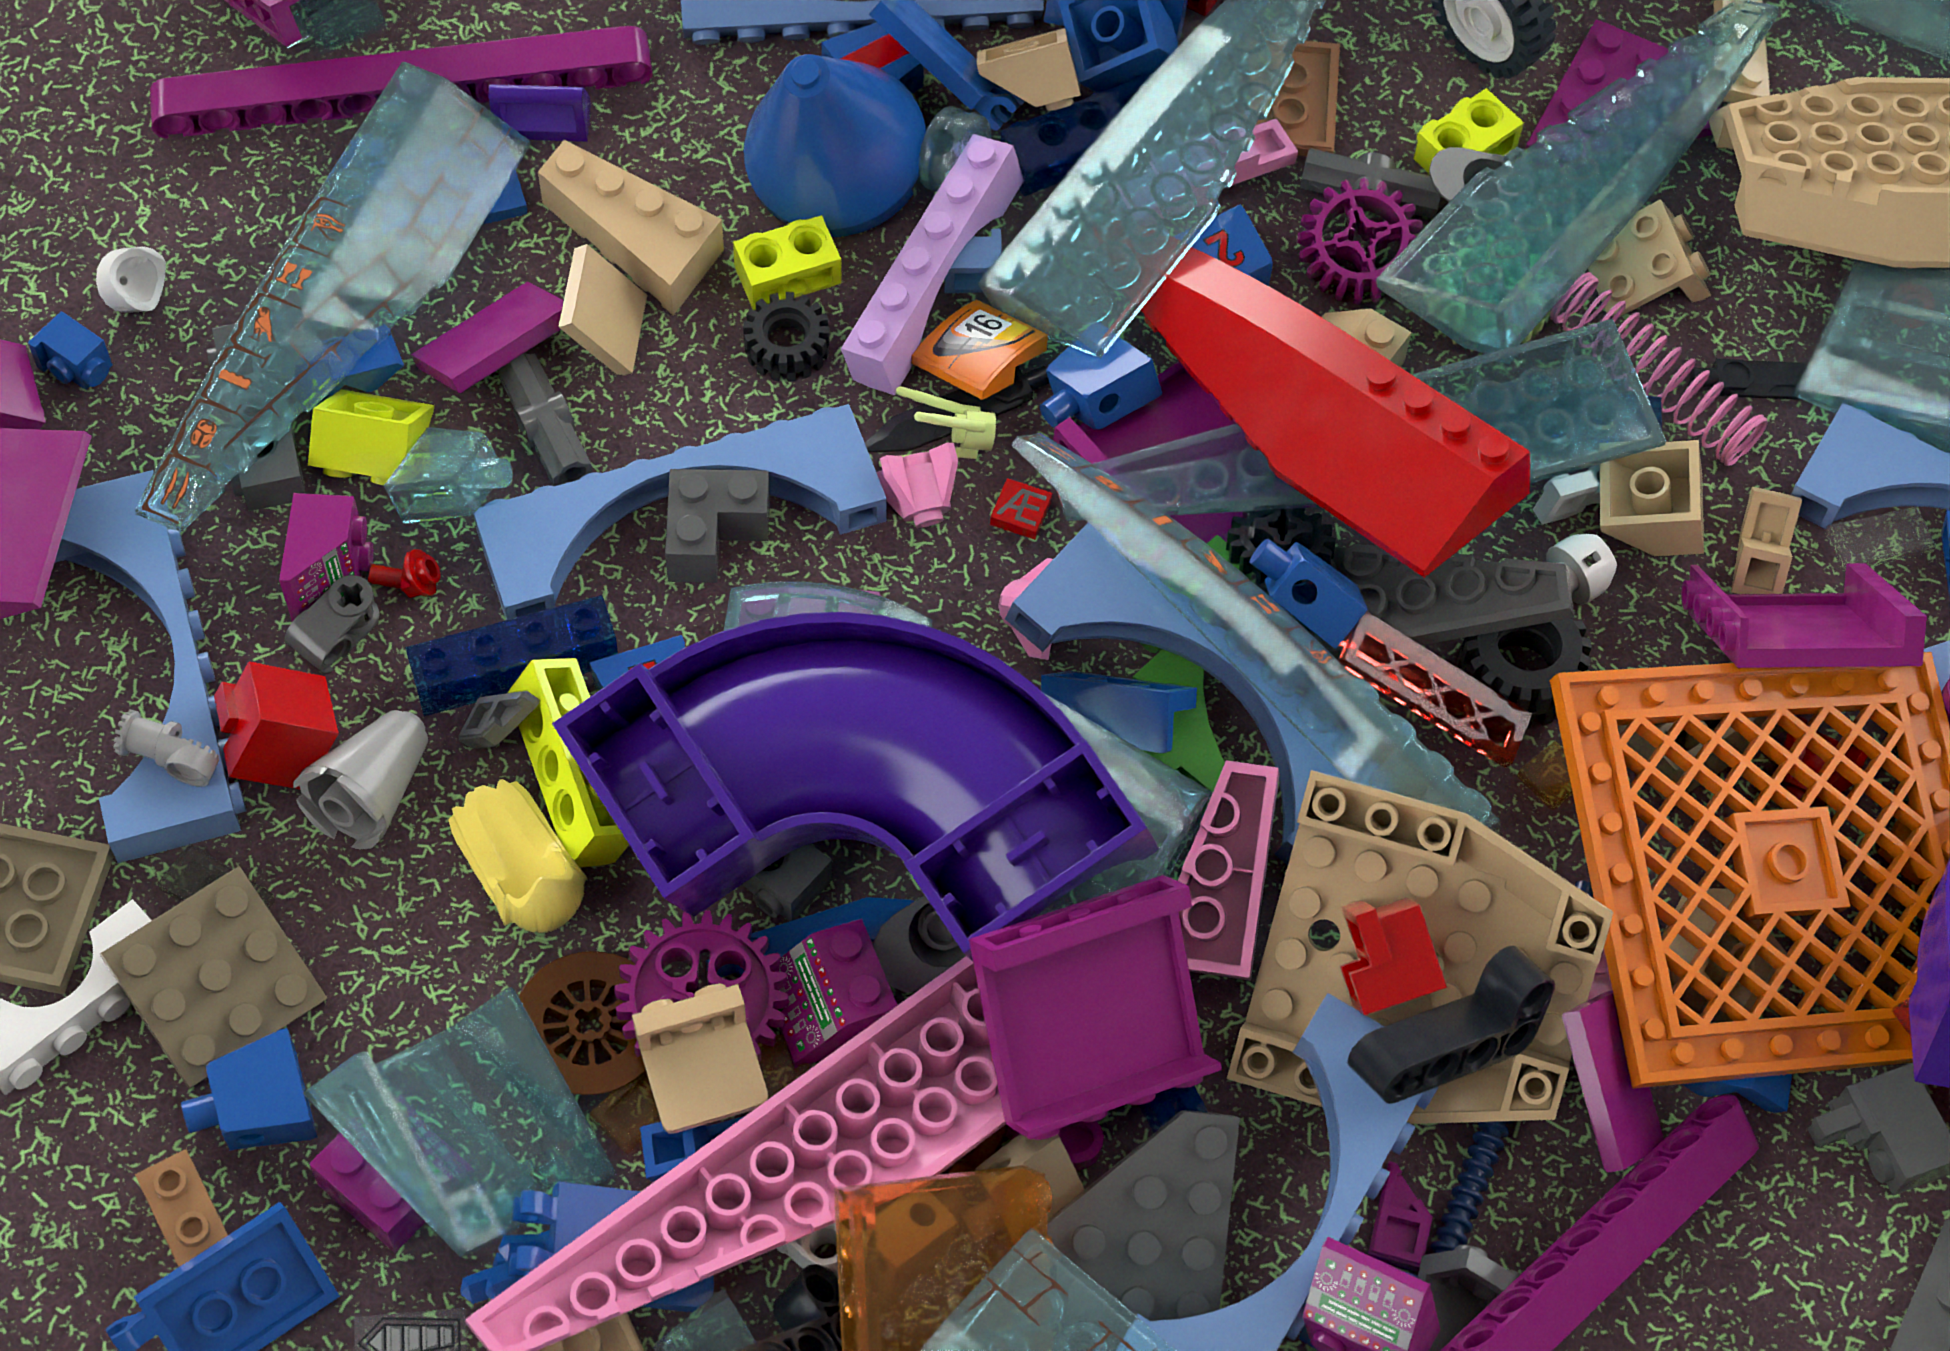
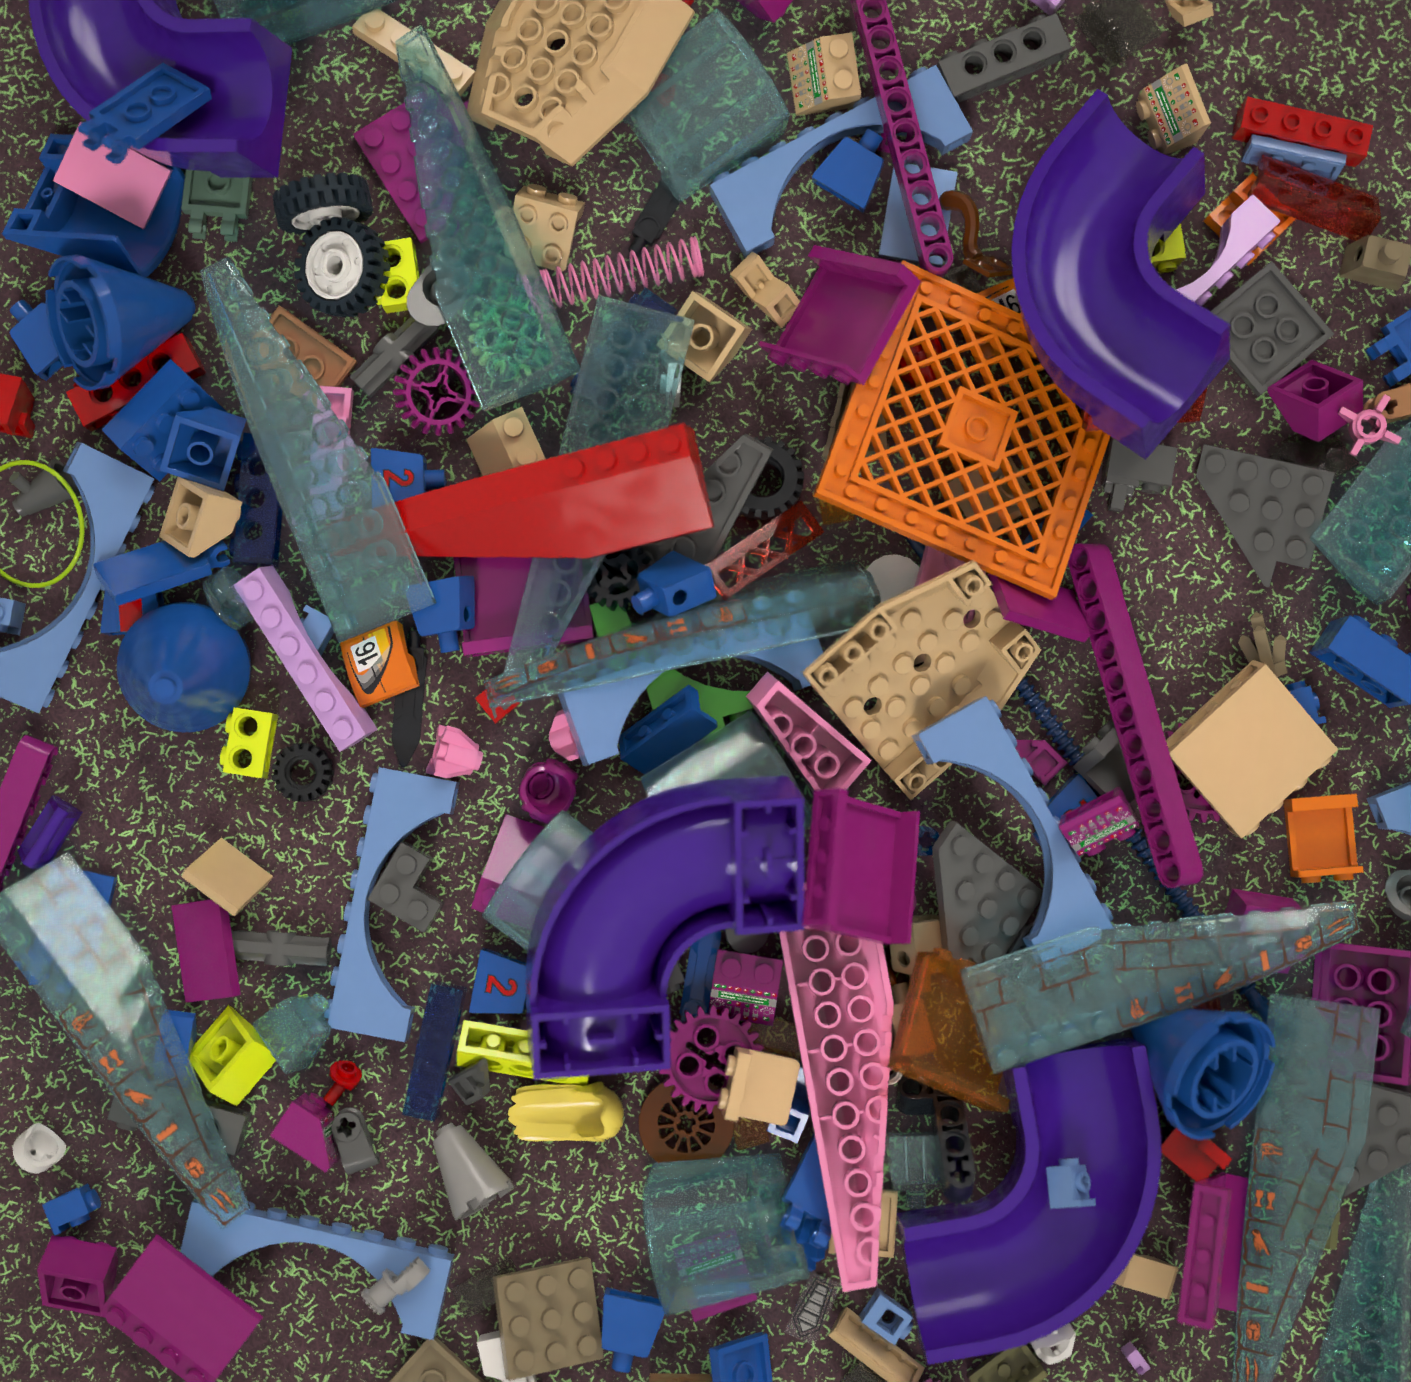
camera: 60 degrees left, 25 degrees up
red plate [214,661,339,789] -> none
tan wedge [538,140,724,316] -> none
yellowish green plant [879,386,996,467] -> none
red plate [1339,898,1447,1015] -> none
black beam [1347,946,1555,1104] -> none
white piece [1546,534,1617,605] -> none
clear tile [1824,506,1936,573] -> none
none -> wheel [294,217,390,318]
none -> magenta hair [518,758,579,825]

